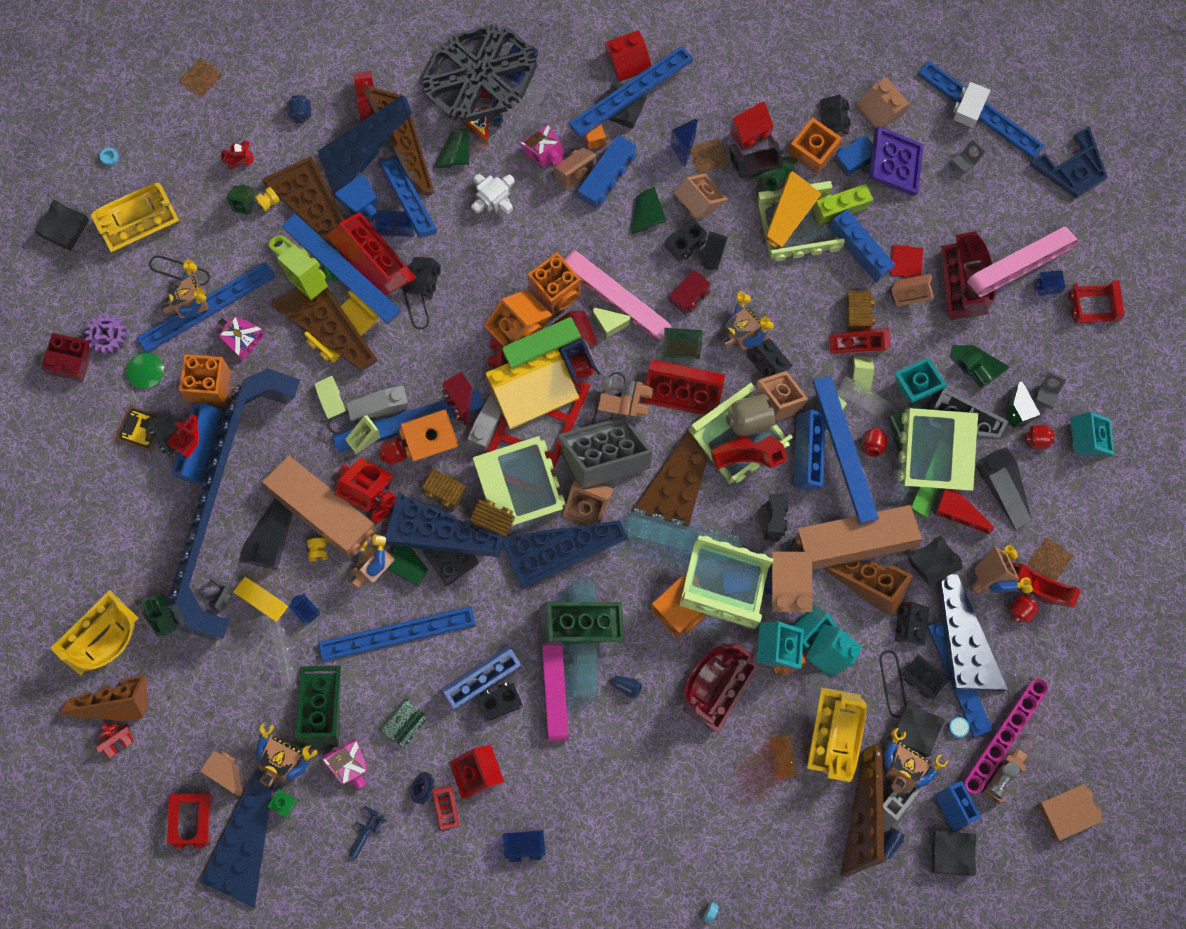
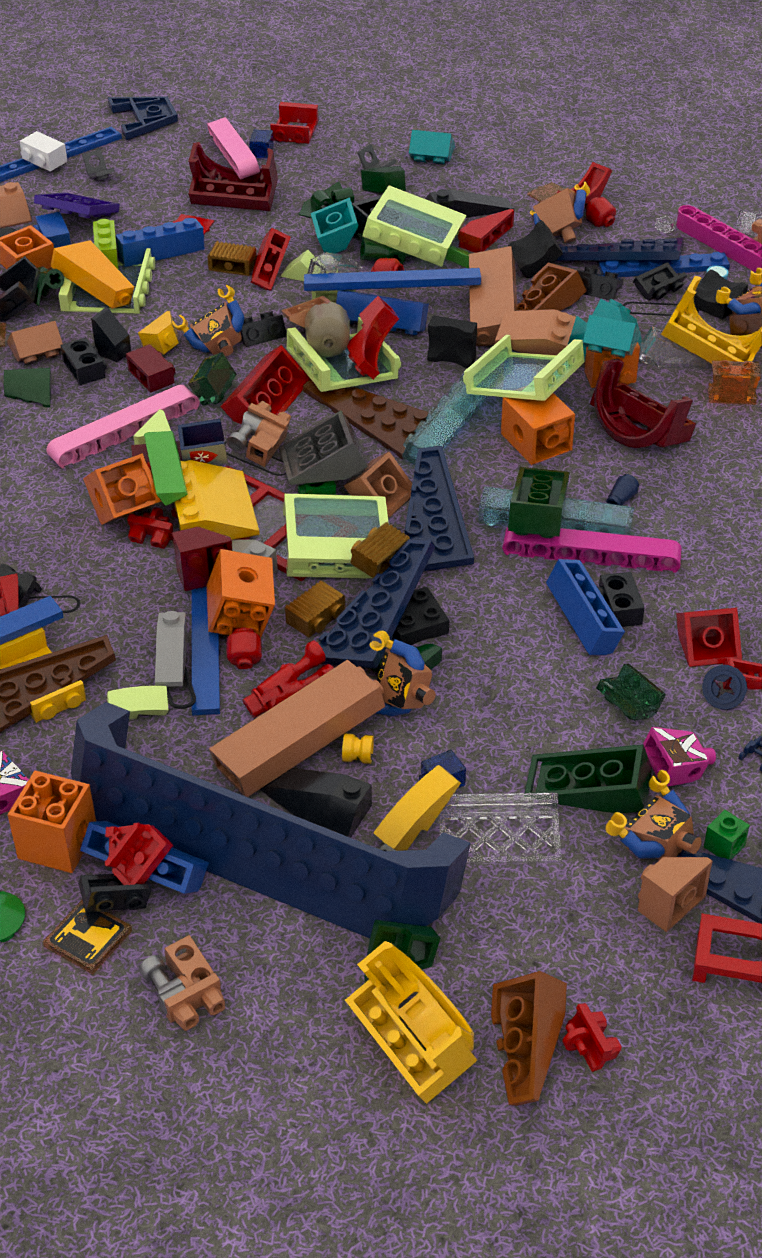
camera: 75 degrees left, 30 degrees down
blue tile [318,606,476,662] -> none
red panel [334,457,393,512] -> none
yellowish green slope [345,415,381,454] -> none
orange brick [528,252,581,317] -> none
nougat panel [892,274,934,306] -> none
red head [1025,424,1055,450] -> none
none -> yellow slope [138,311,179,354]
none -> nougat hips [138,935,225,1031]

